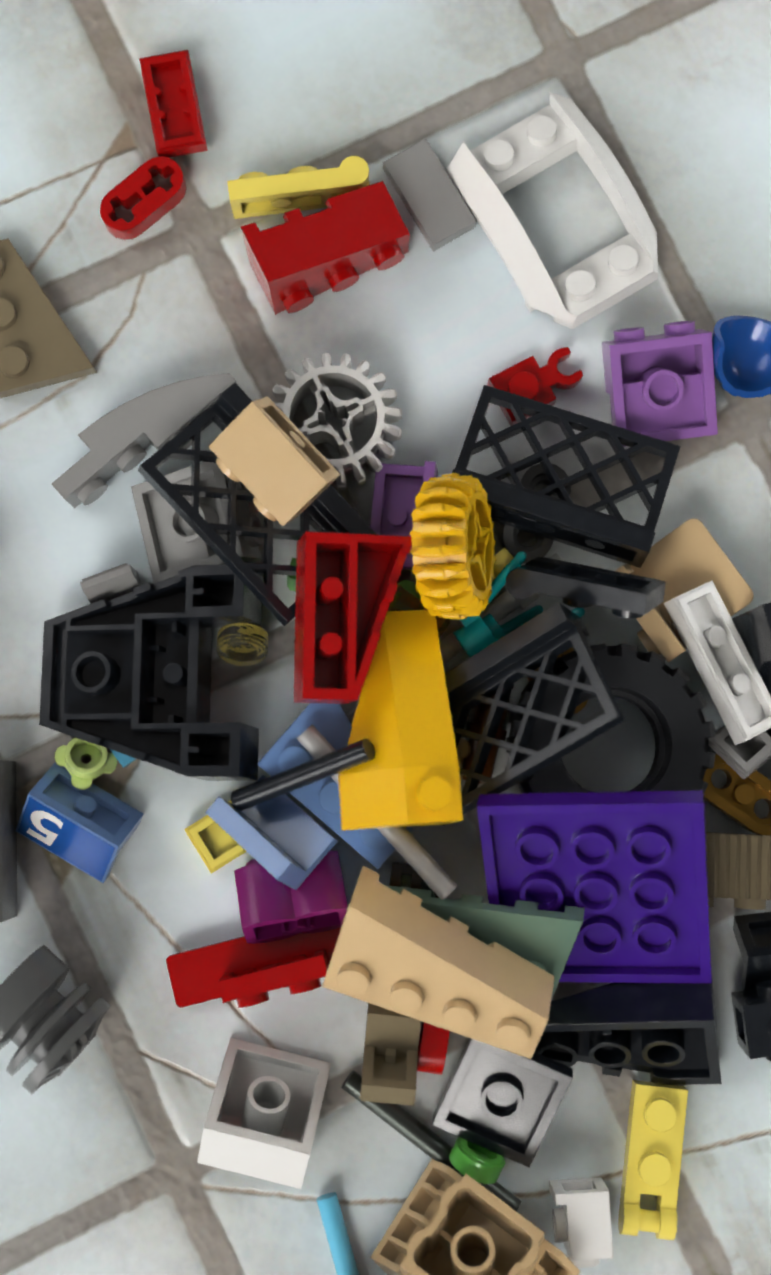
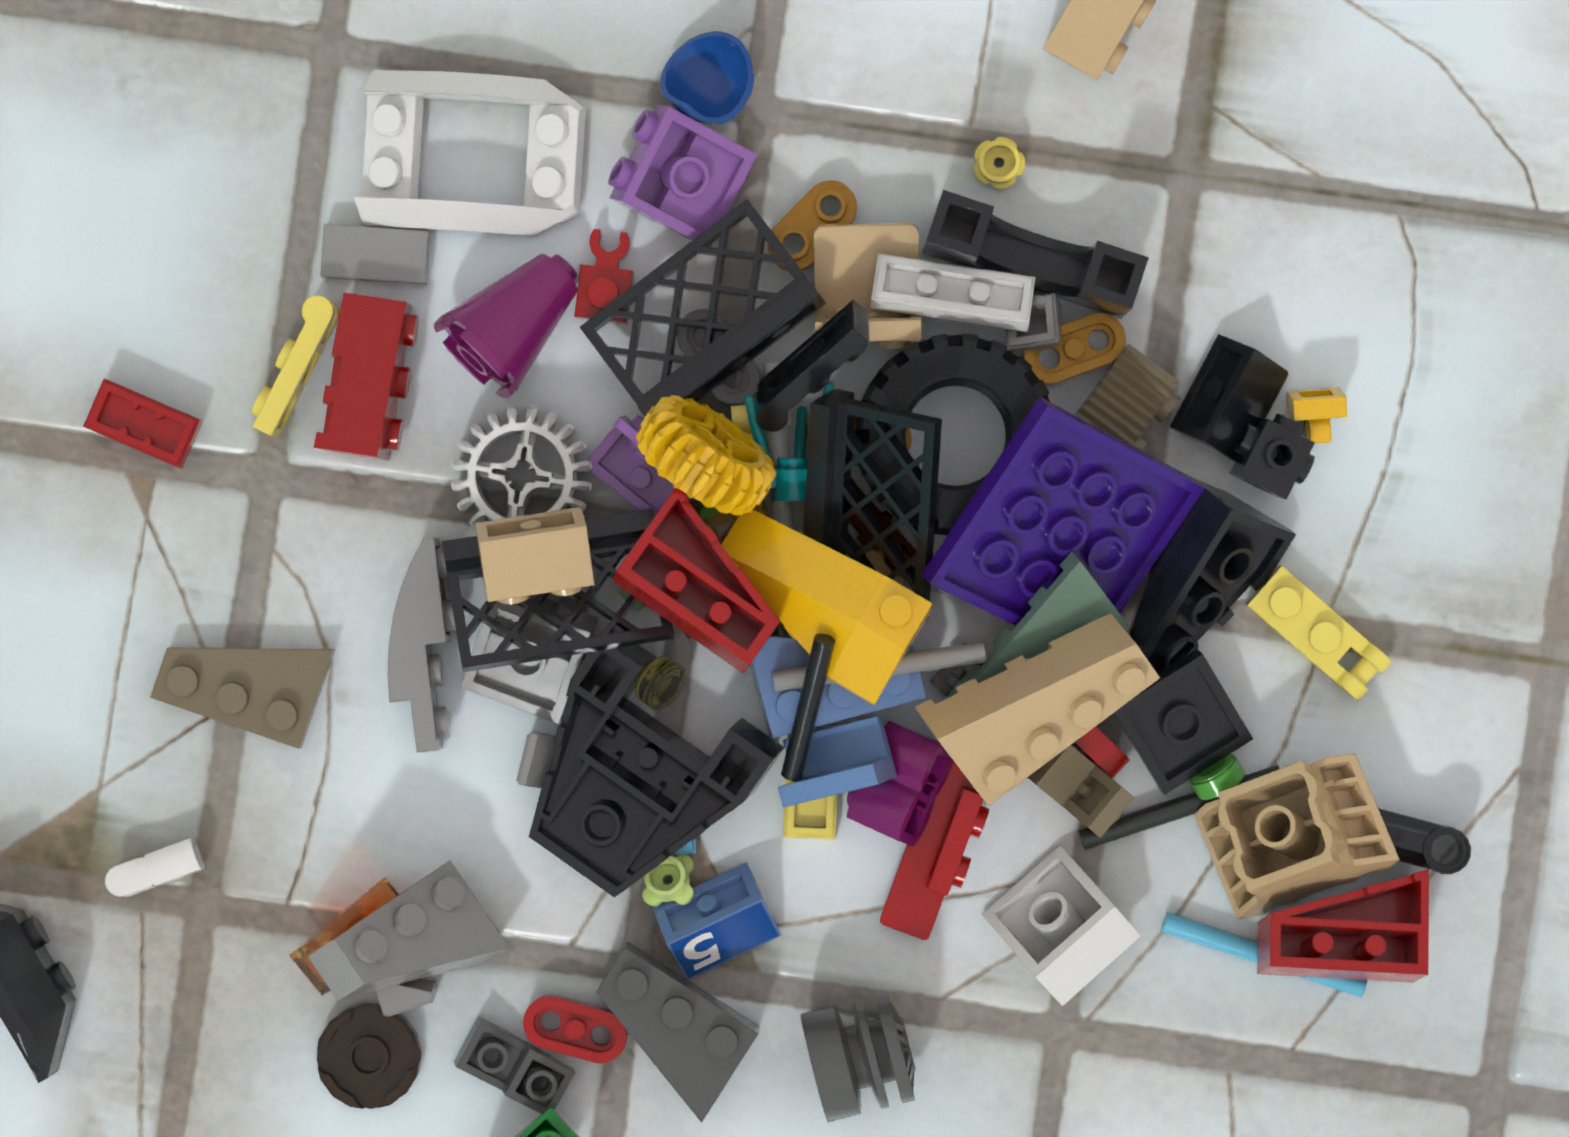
camera: 55 degrees left, 5 degrees up
red beam [100,156,186,240] -> none
white brick [549,1177,614,1268] -> none
none -> magenta cone [434,254,578,398]
none -> pearl gold plate [768,180,857,272]

